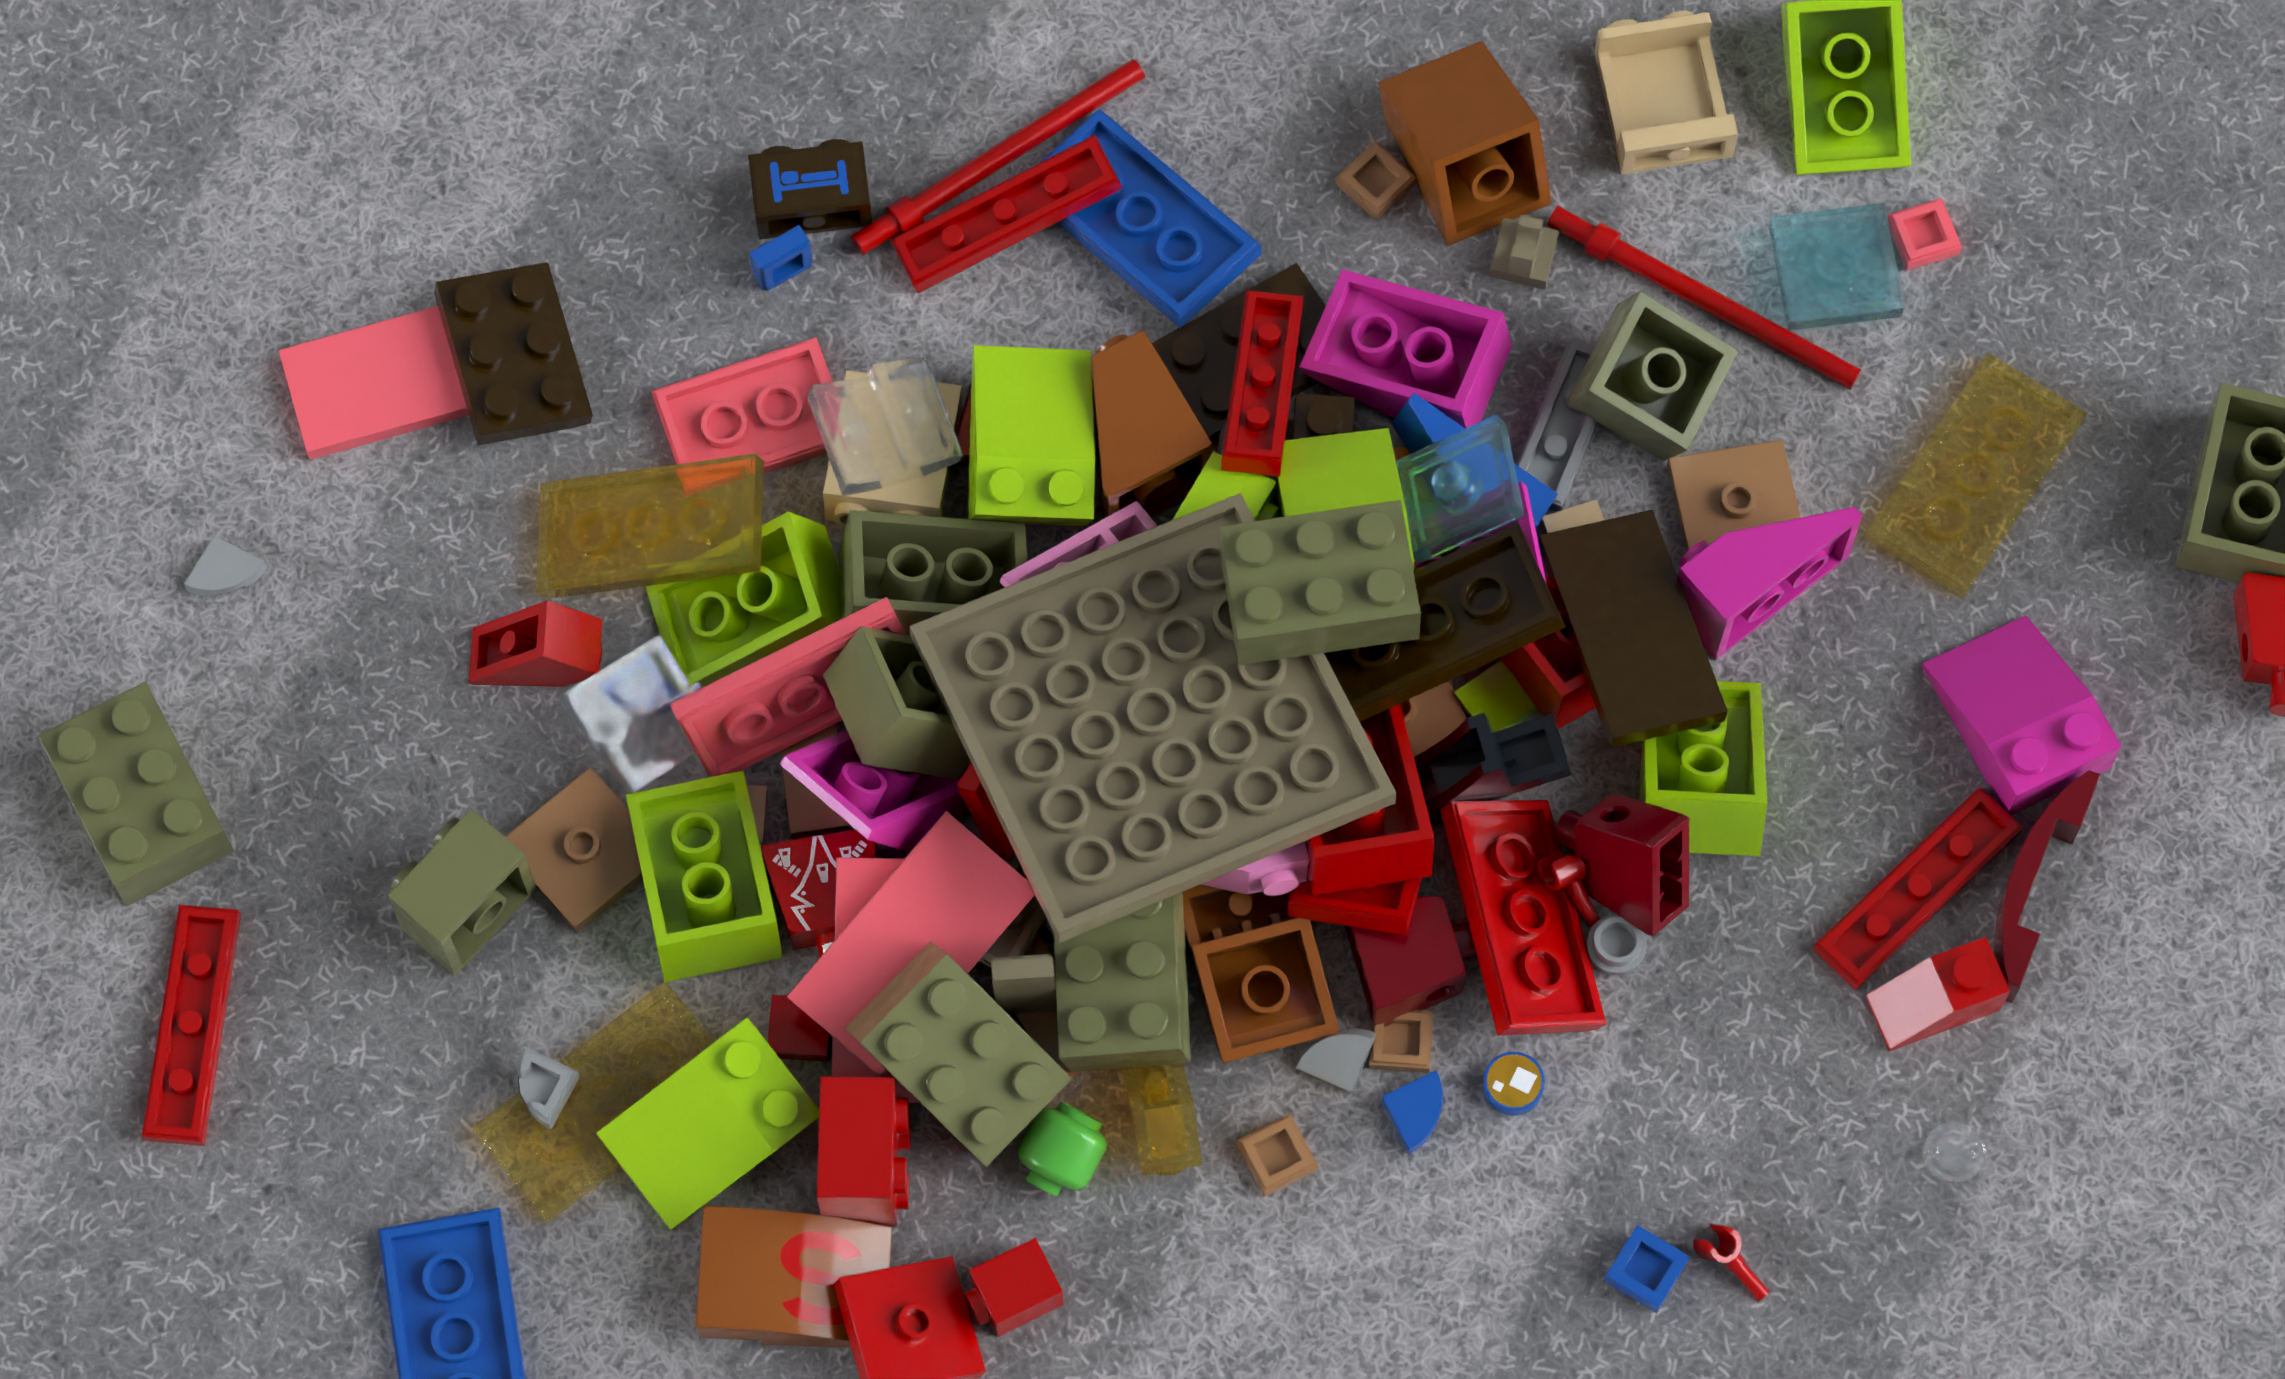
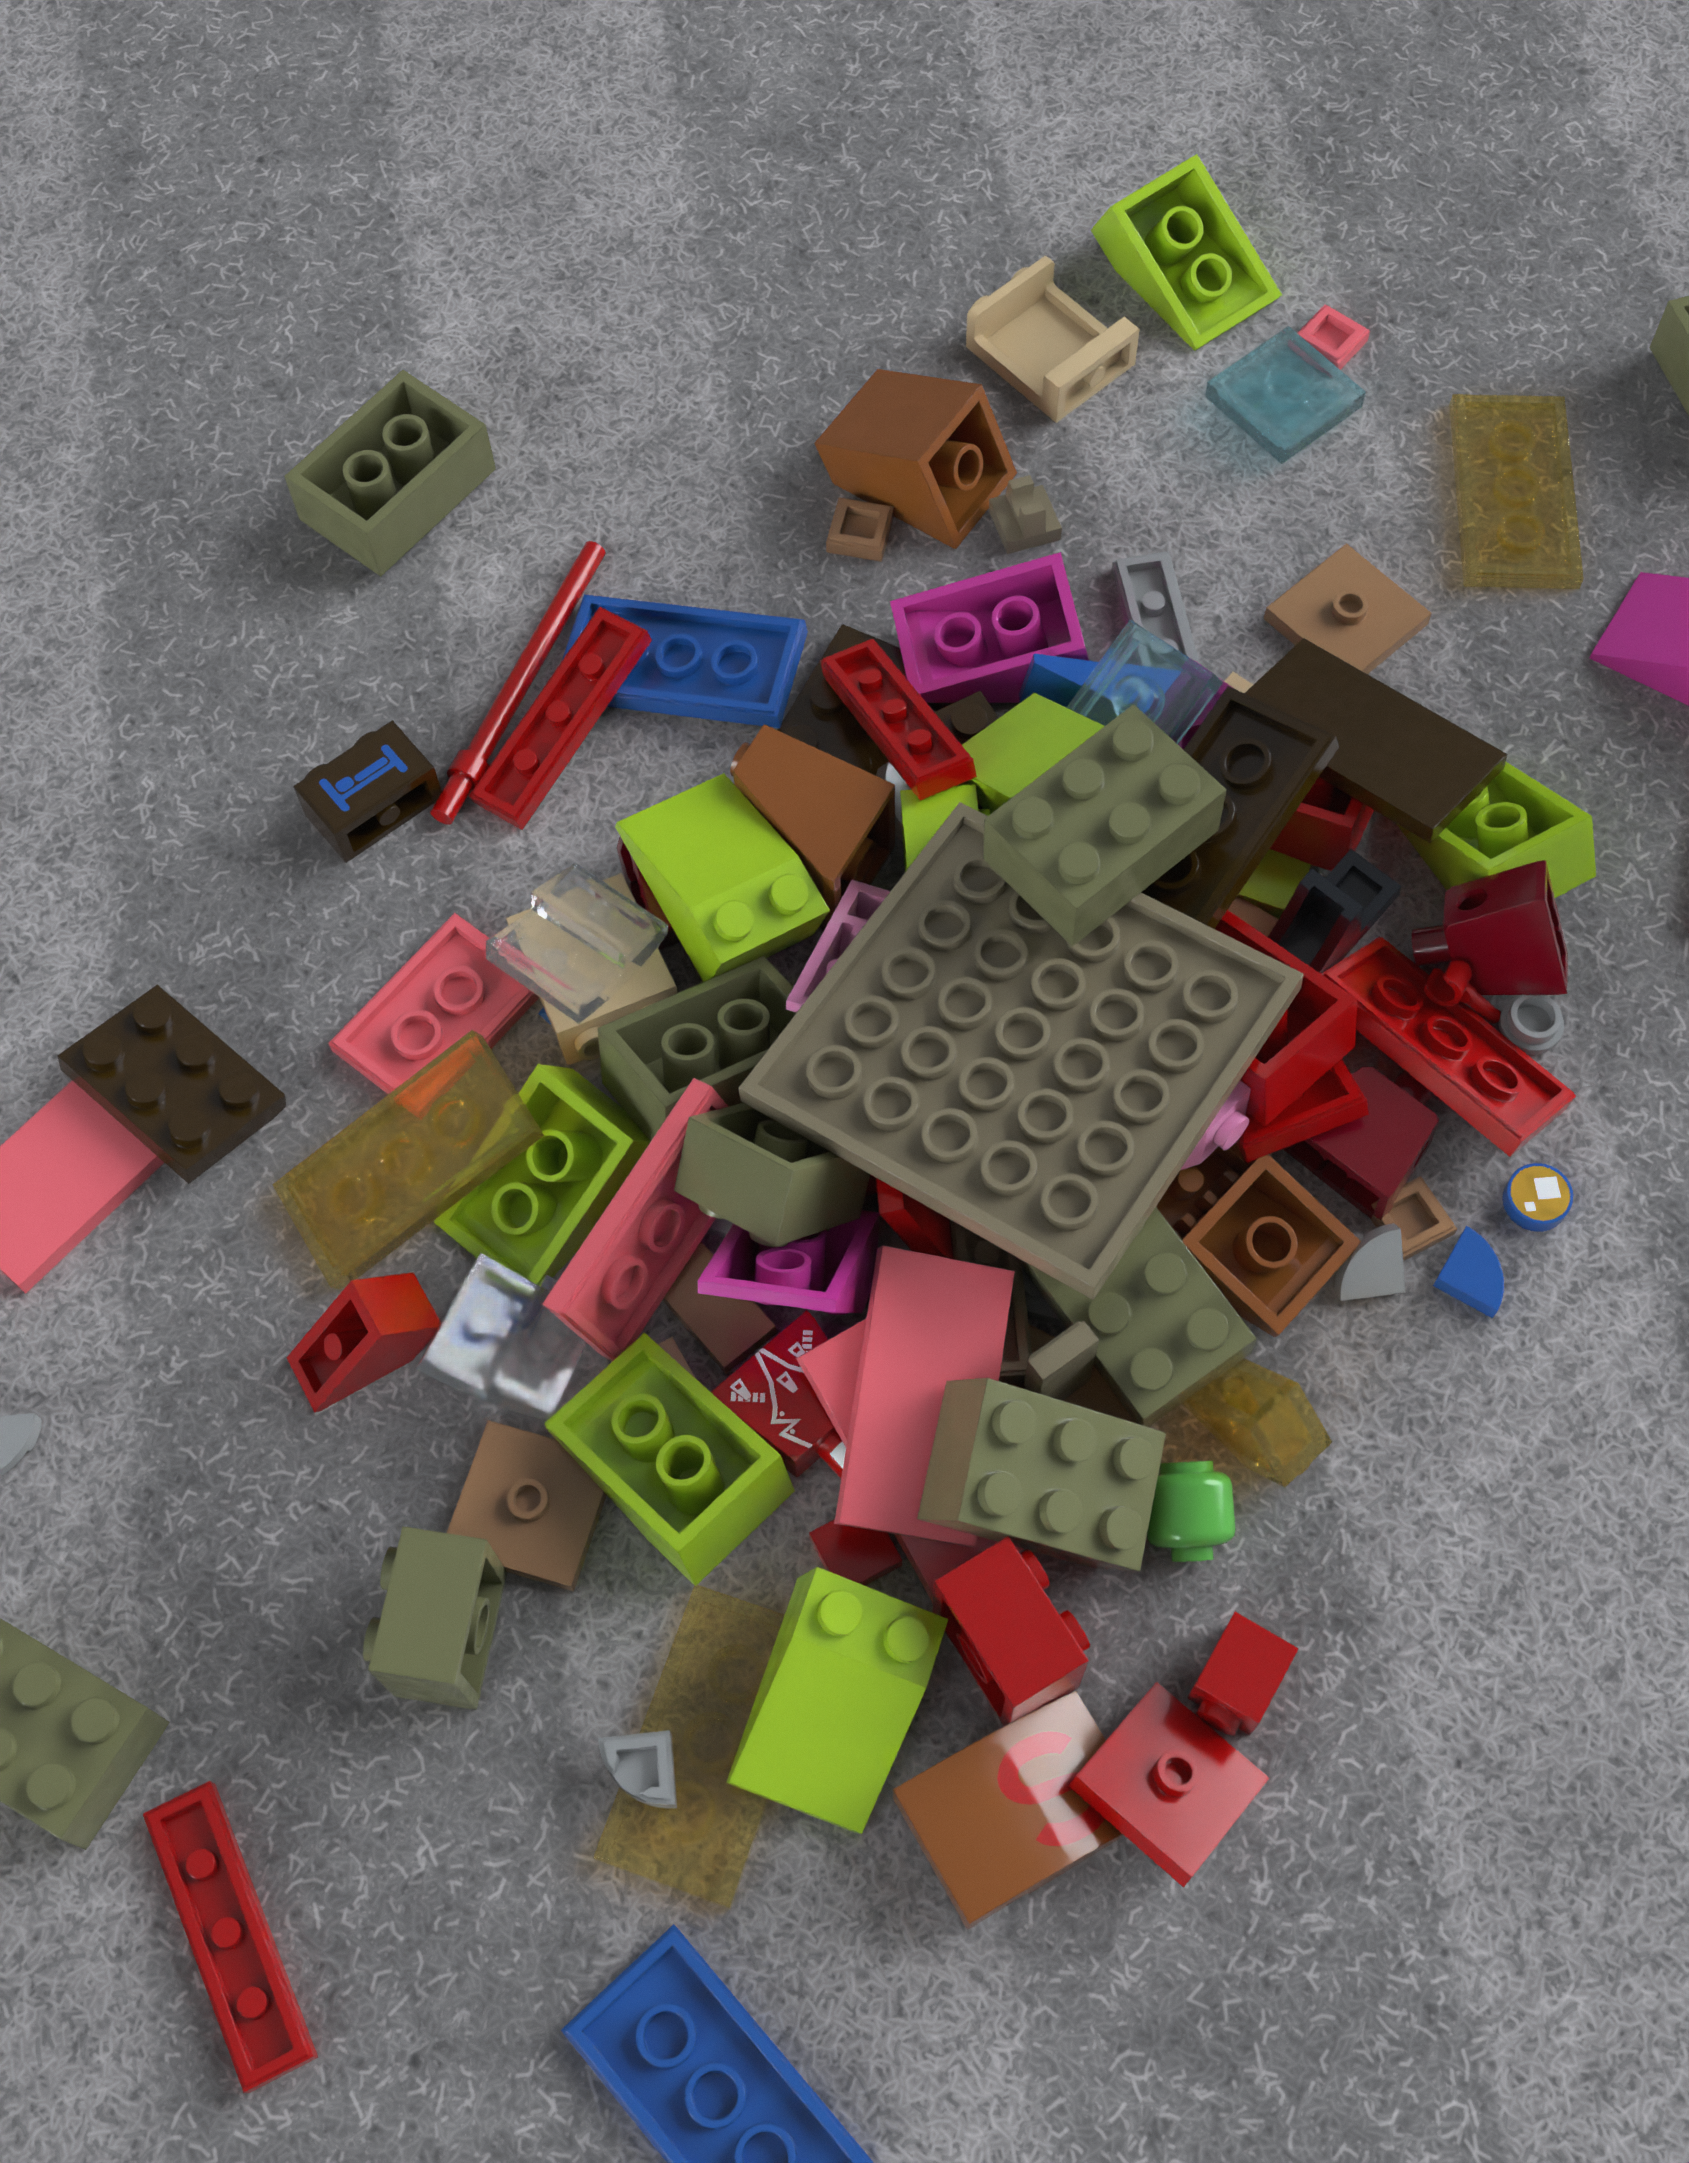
camera: 30 degrees left, 5 degrees down
blue tile [749,225,813,291] -> none
medium nougat tile [1236,1114,1319,1197] -> none
red bar [1547,206,1862,390] -> none
olive brick [1566,291,1739,461] -> none
dark pink slope [1678,507,1863,660] -> none

